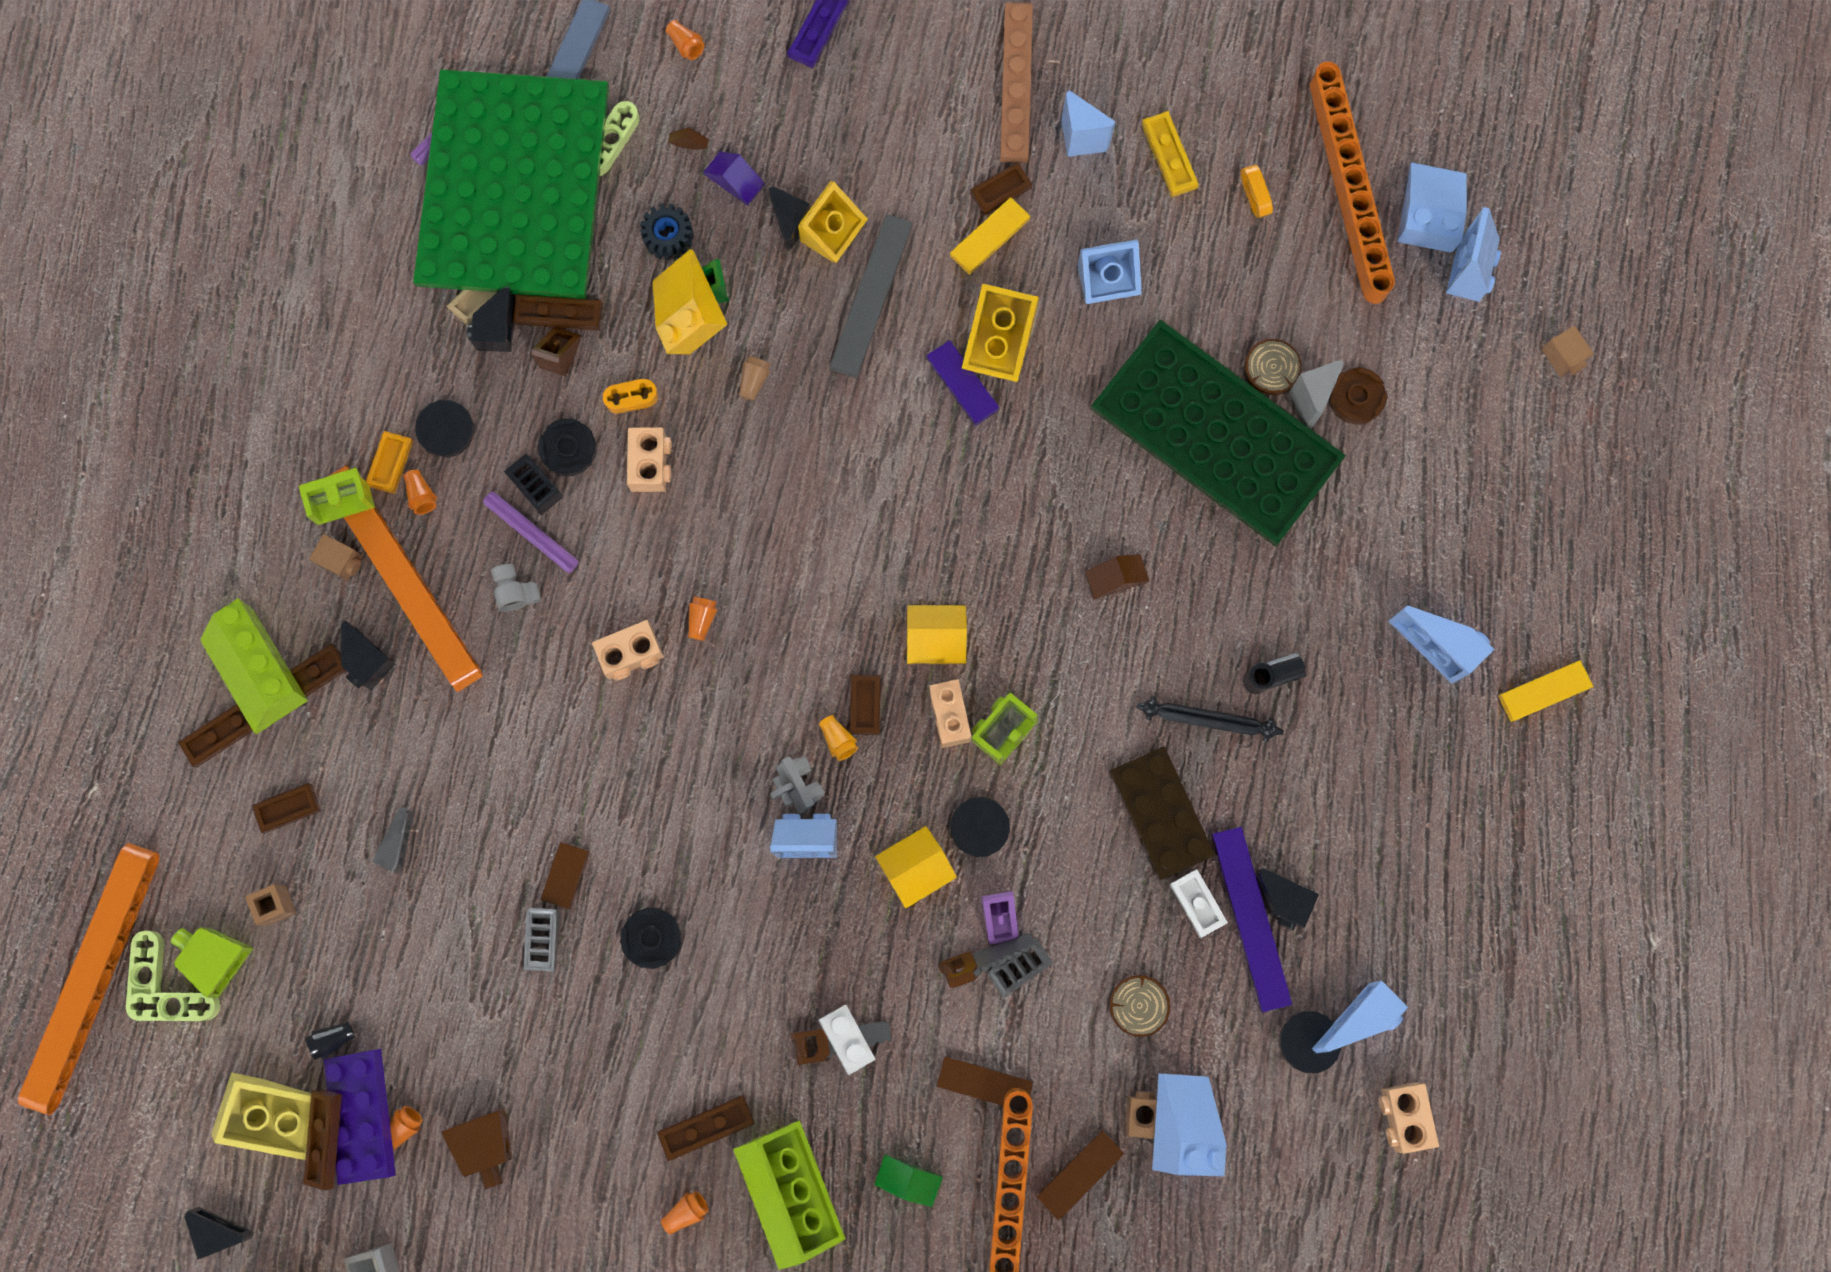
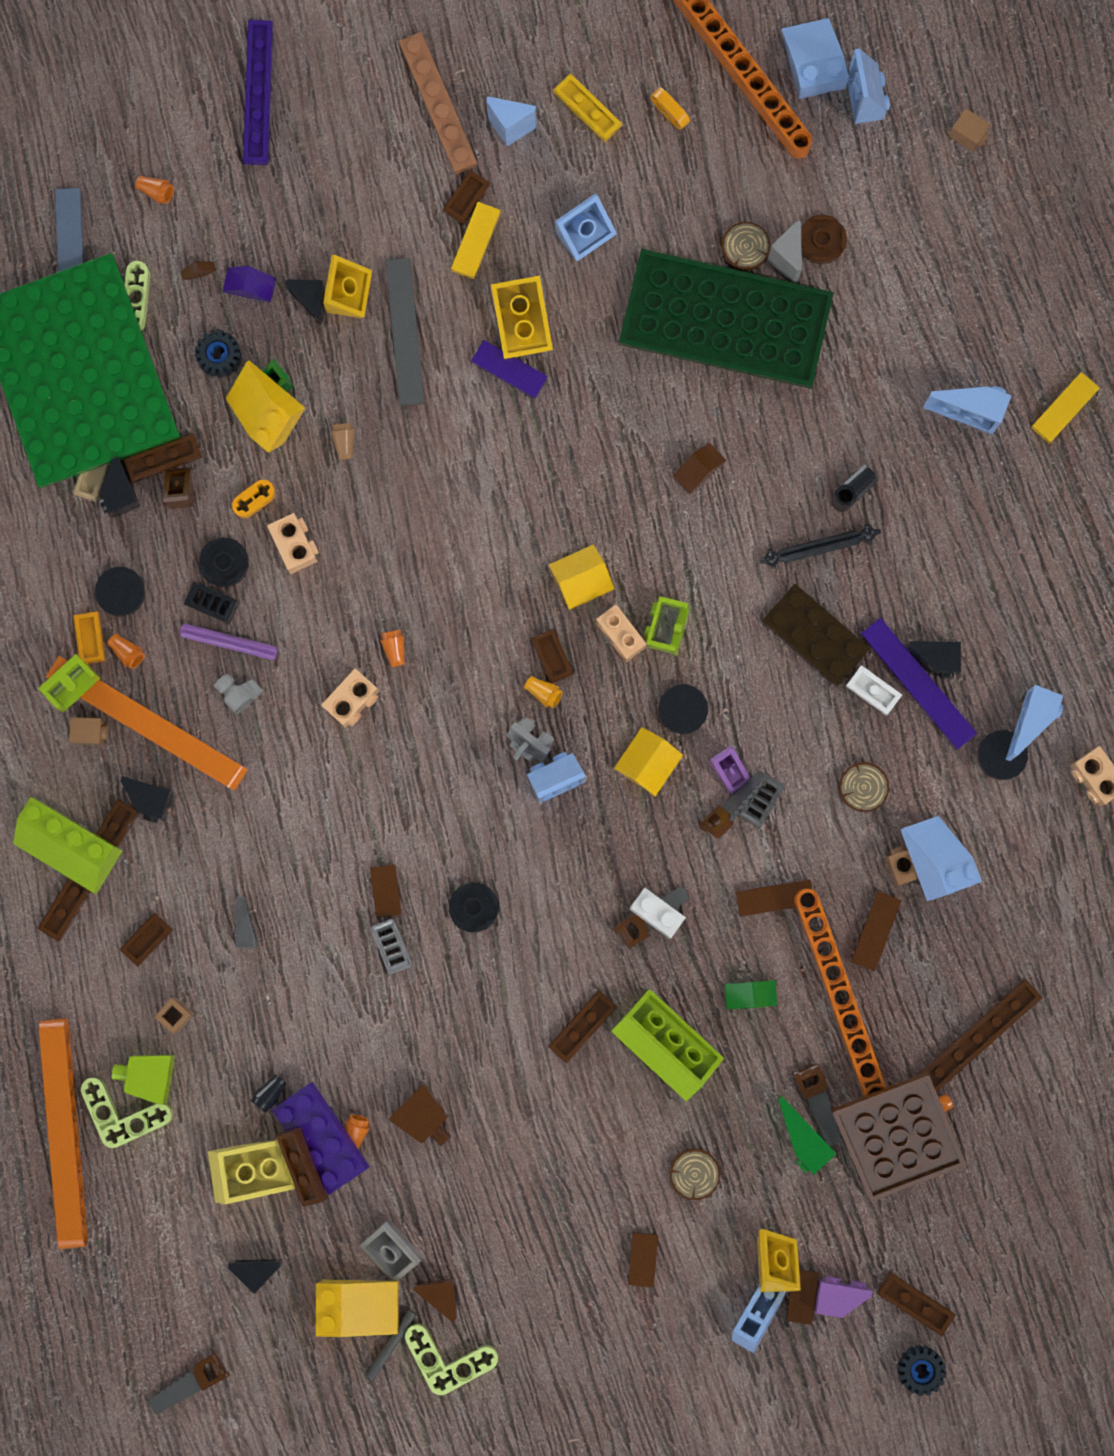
camera: 20 degrees left, 5 degrees up
orange cone [661,1191,709,1235] -> none

